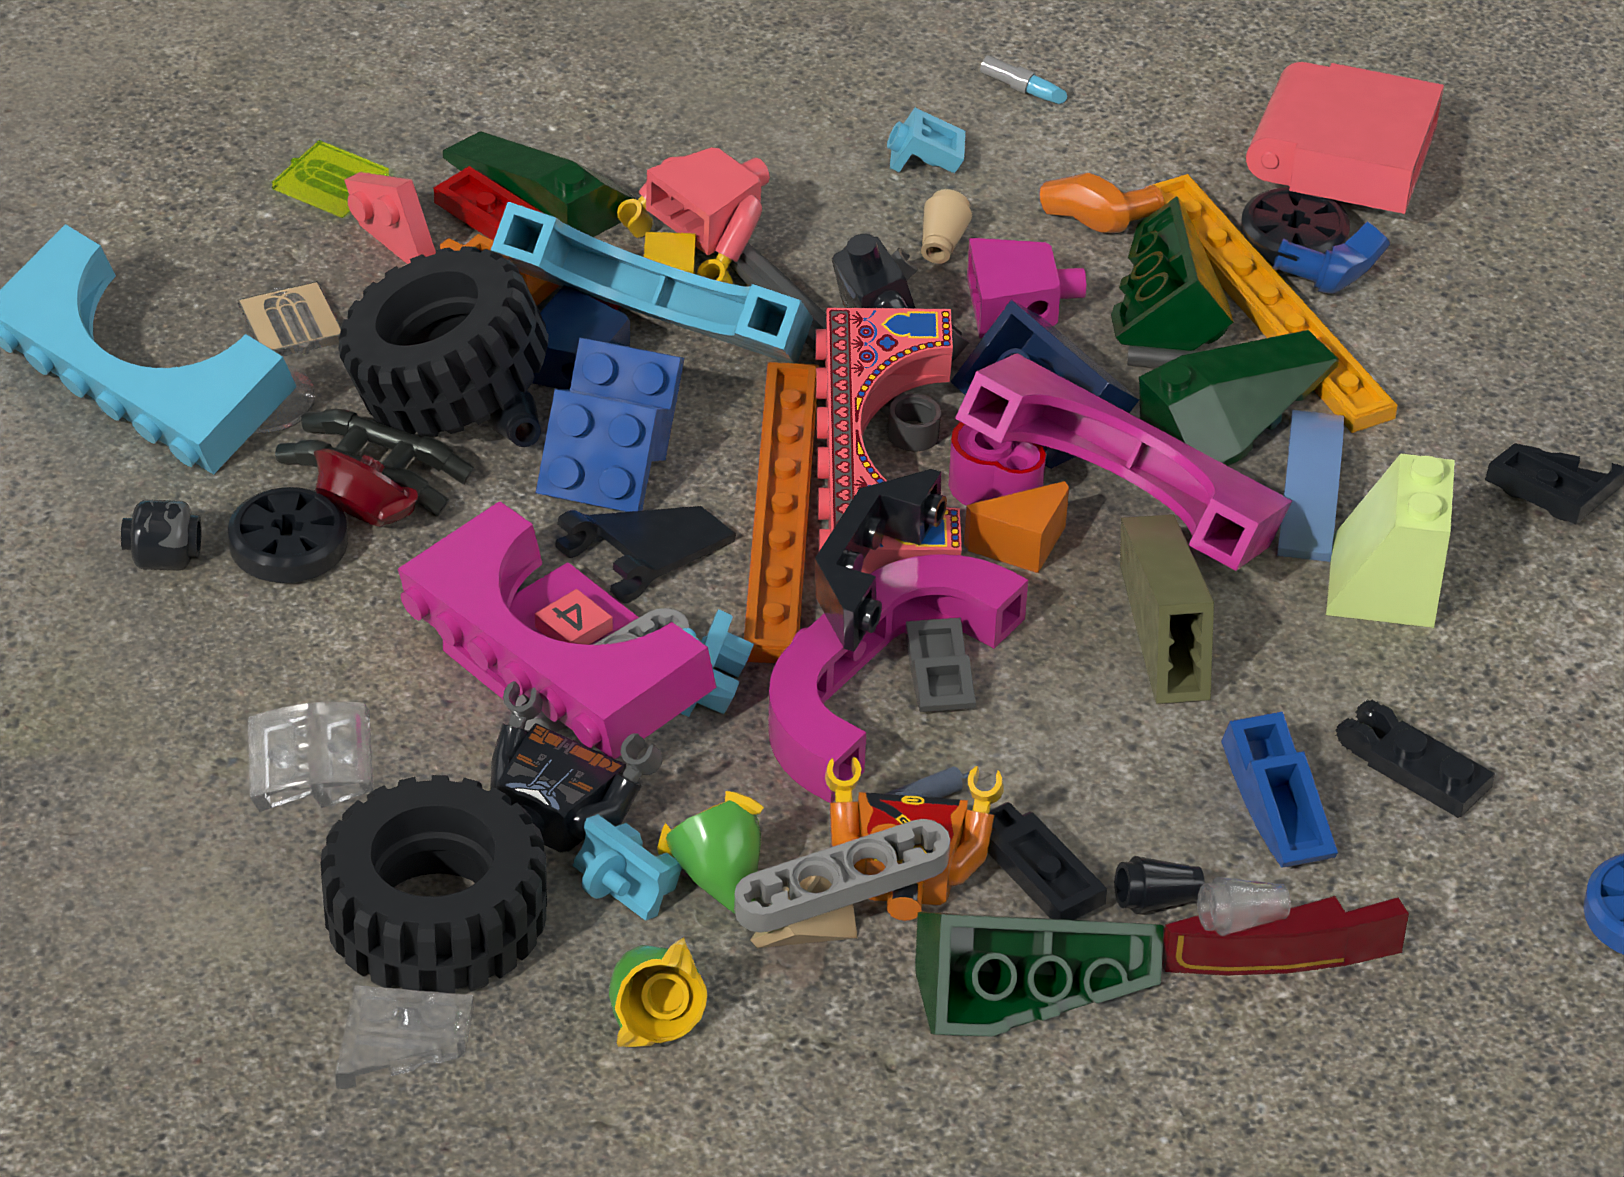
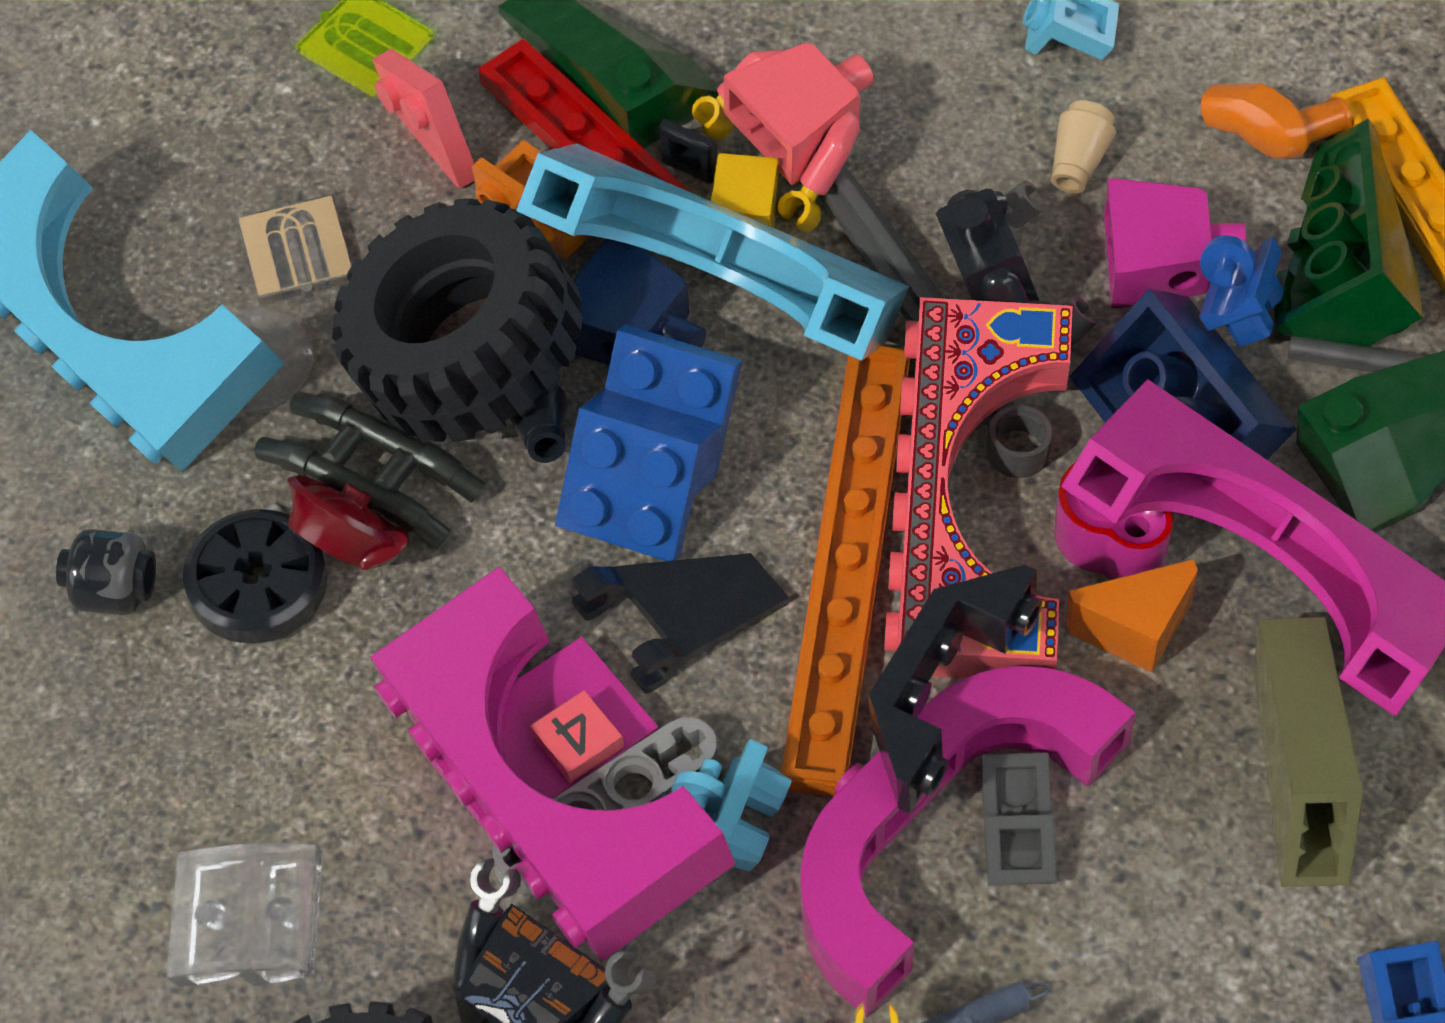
camera: 10 degrees right, 15 degrees up
none -> black slope [660,118,717,184]
none -> blue hips [1199,235,1284,347]

